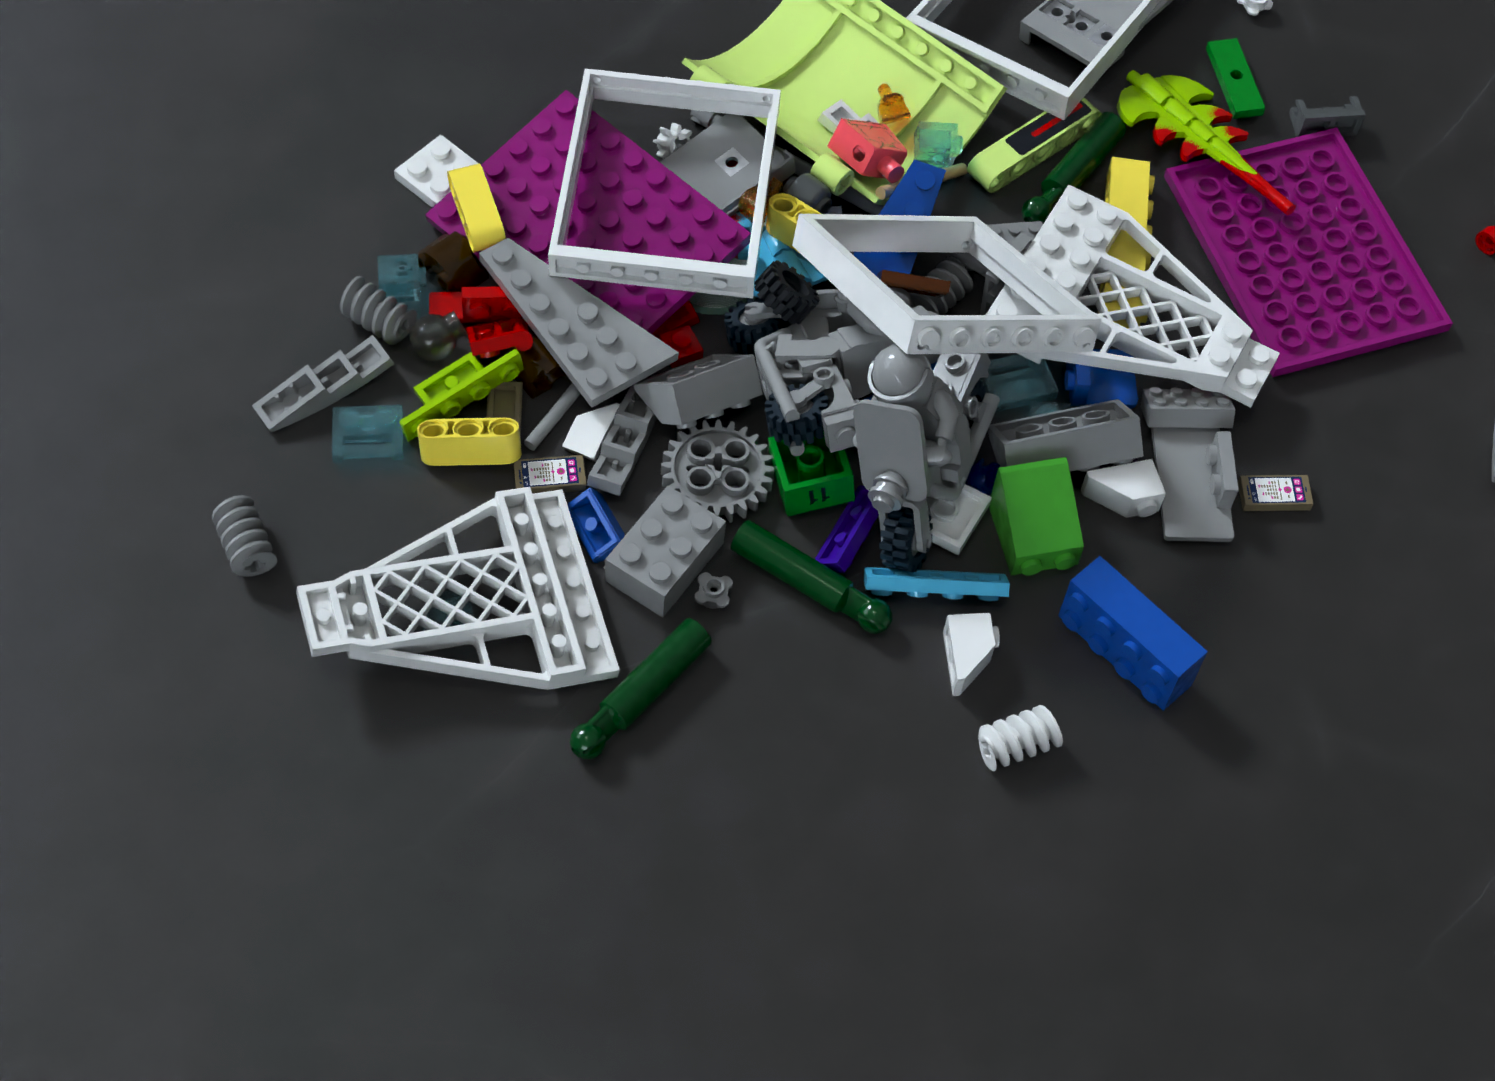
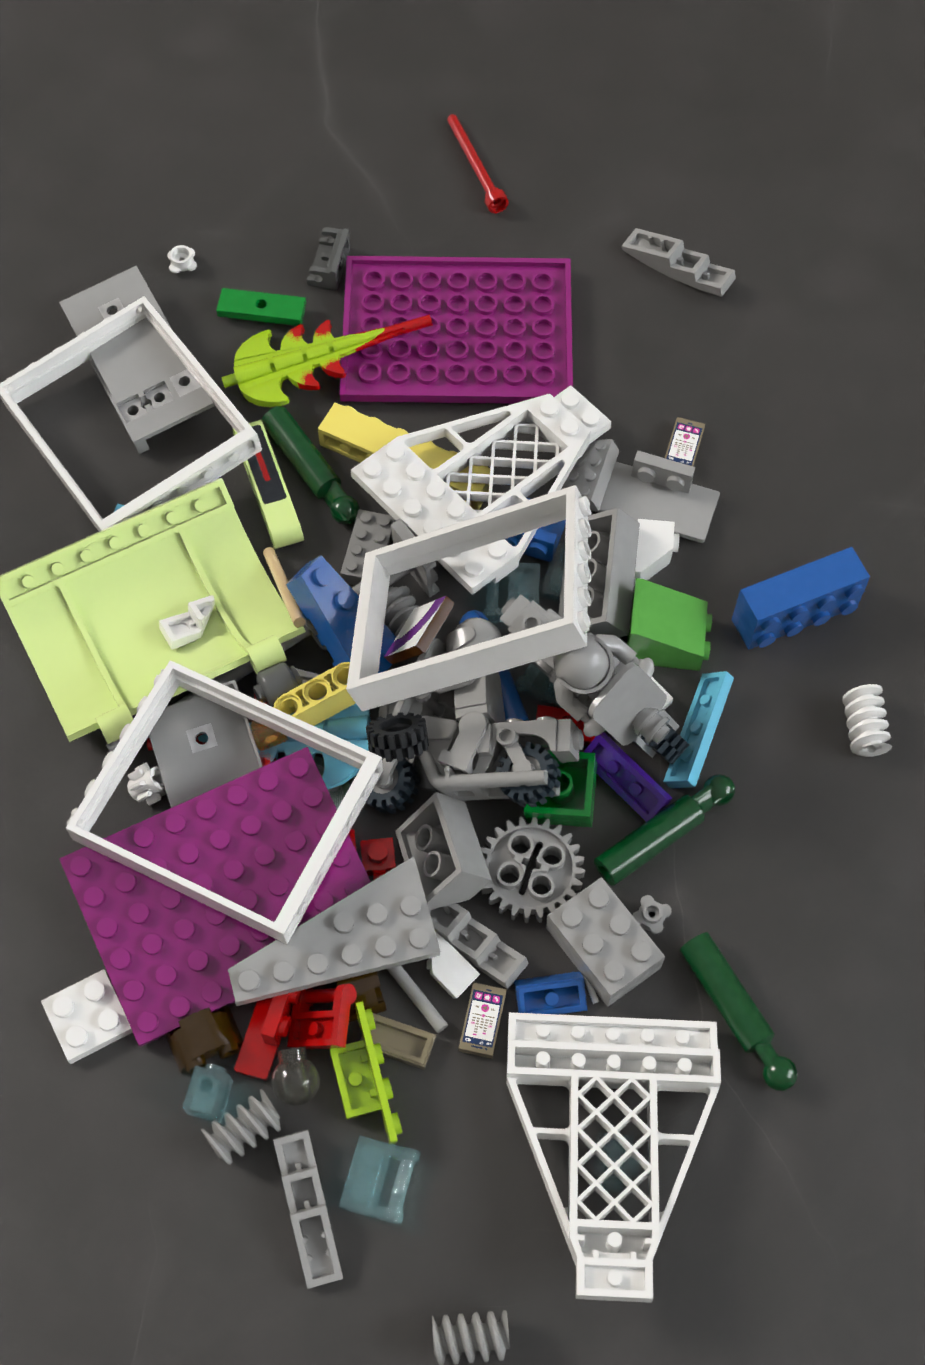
camera: 65 degrees left, 5 degrees up
light yellow beam [417,417,522,466] -> none
light yellow beam [447,163,506,253] -> none
coral torso [827,118,907,183] -> none
clear orange piece [877,84,911,124] -> none
clear light blue brick [914,121,963,168] -> none
white slope [943,613,1000,696] -> none

